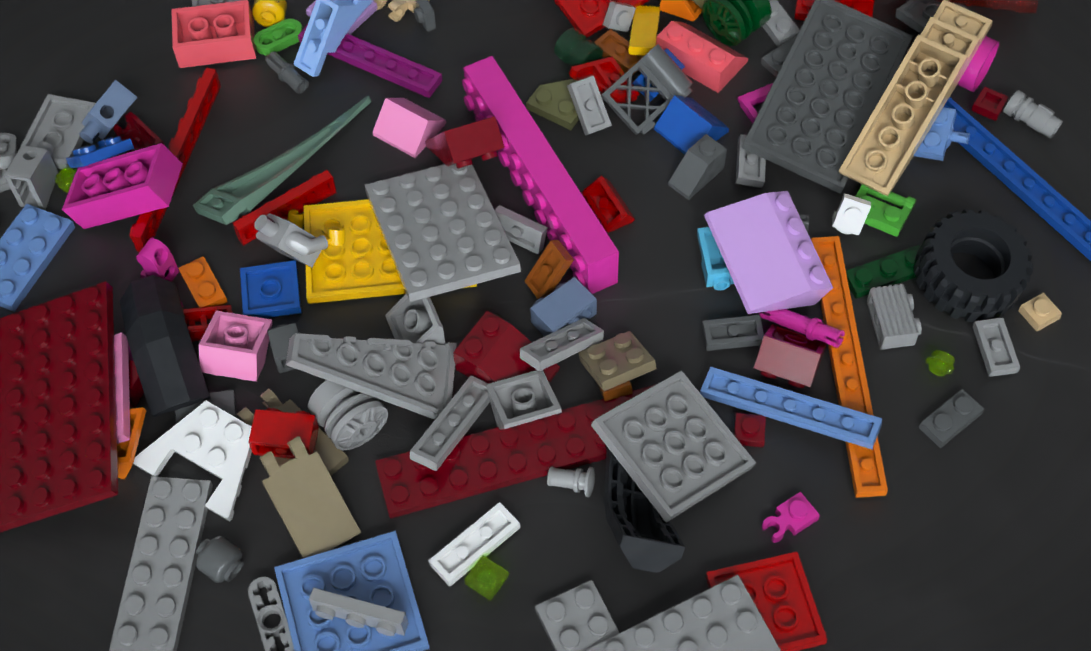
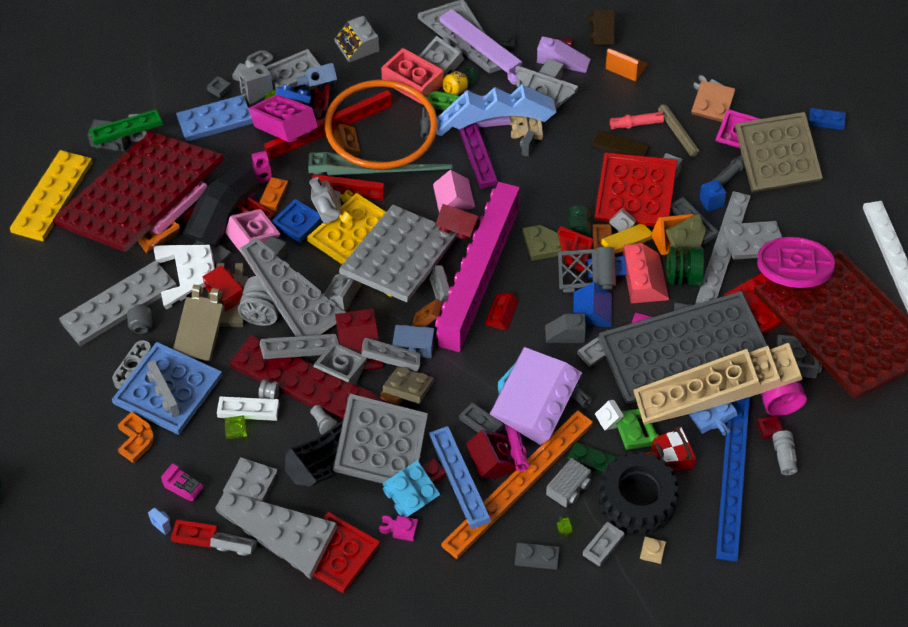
camera: 45 degrees right, 5 degrees down
light grey plate [567,76,612,136] -> none
none -> light grey wheel [259,379,280,399]
none -> orange piece [324,80,438,169]
none -> light grey slope [334,16,379,62]
none -> dark orange slope [334,123,361,156]
none -> medium azure plate [383,460,440,517]
none -> torso [644,427,696,472]

